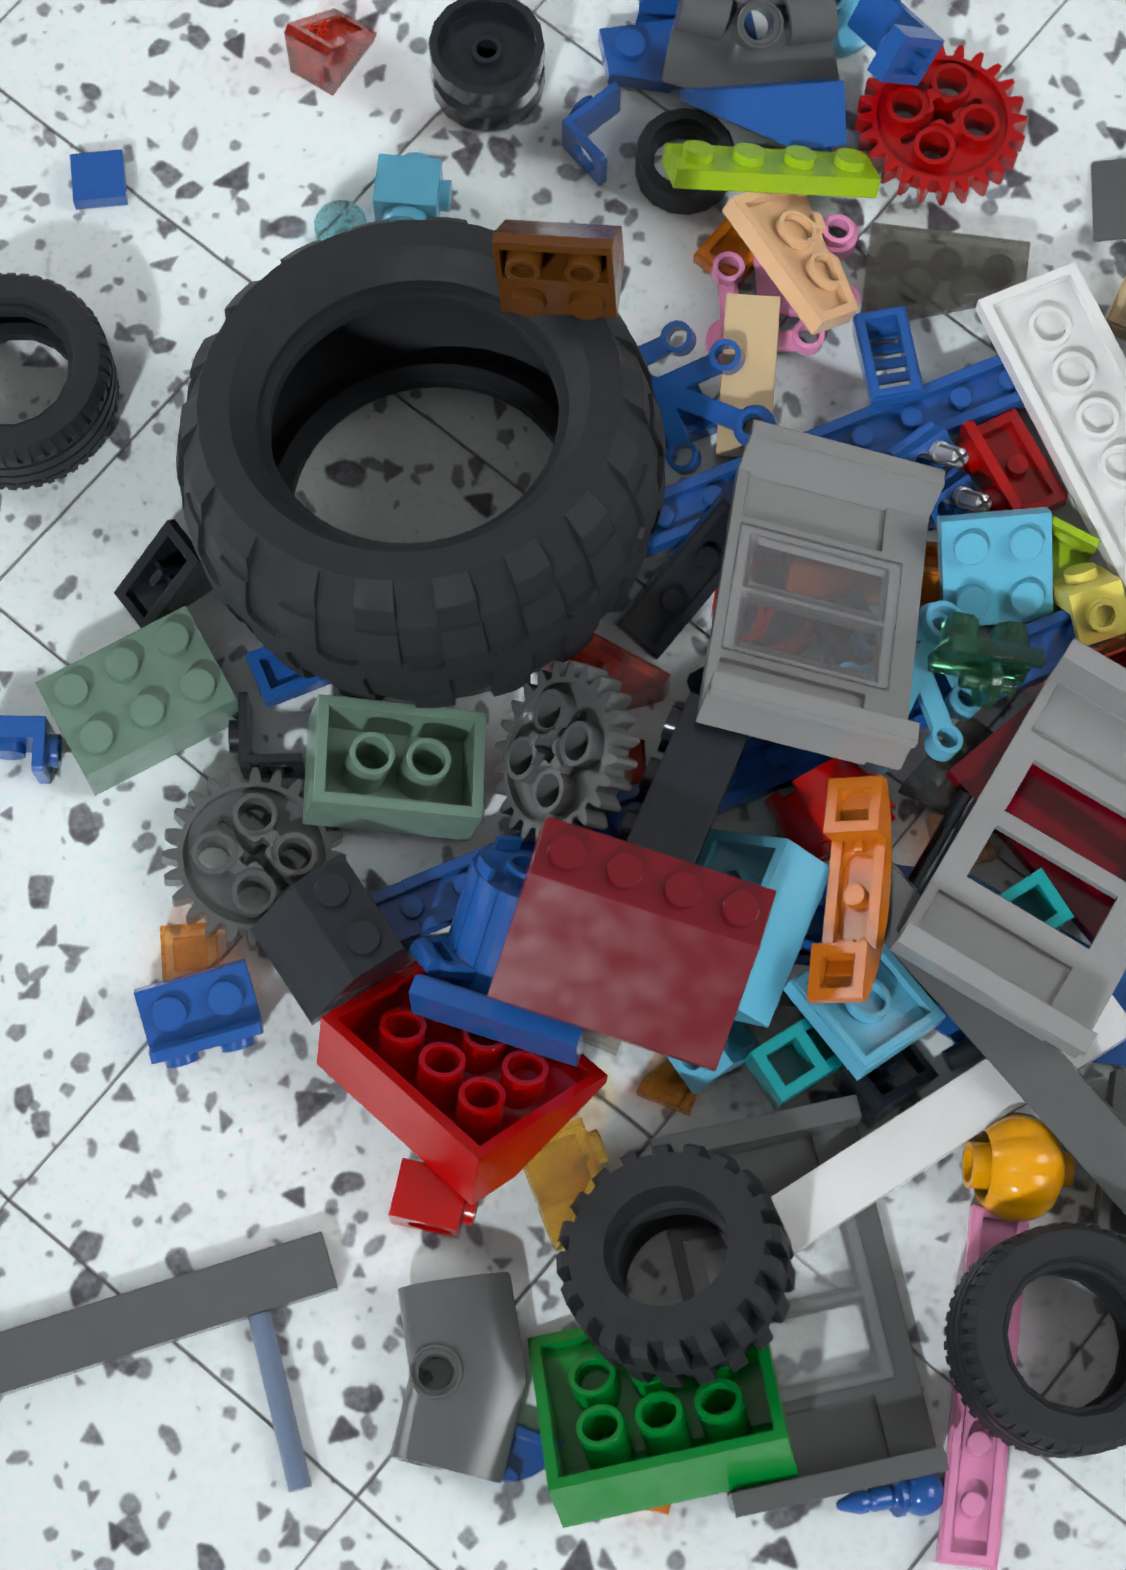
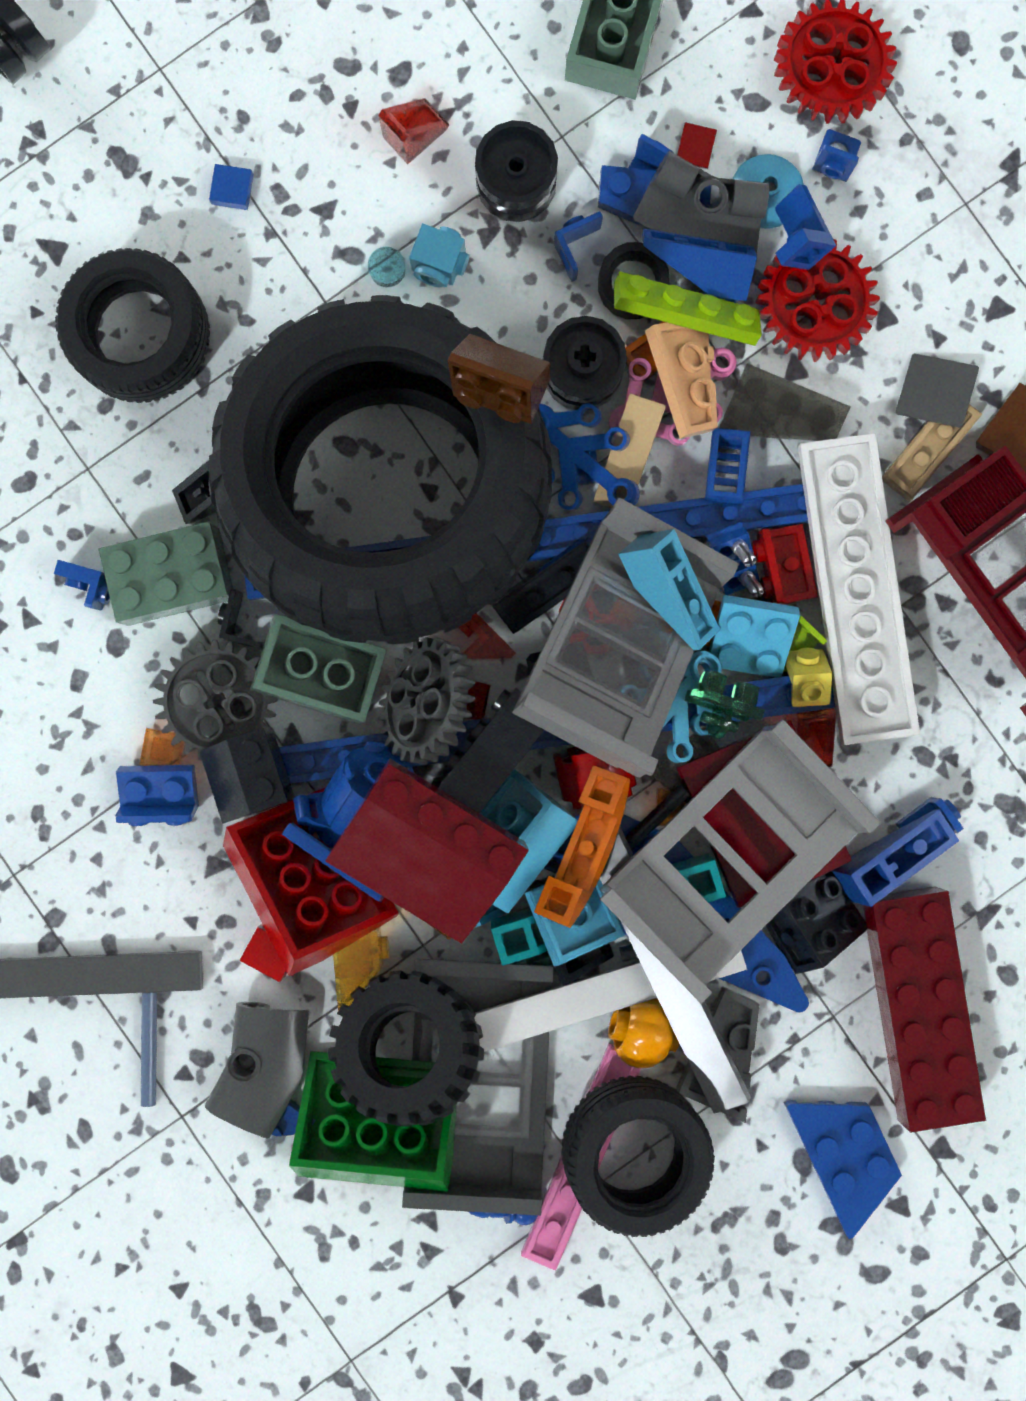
camera: 20 degrees right, 15 degrees up
none -> black wheel [543,316,627,410]
none -> medium azure slope [618,529,720,650]

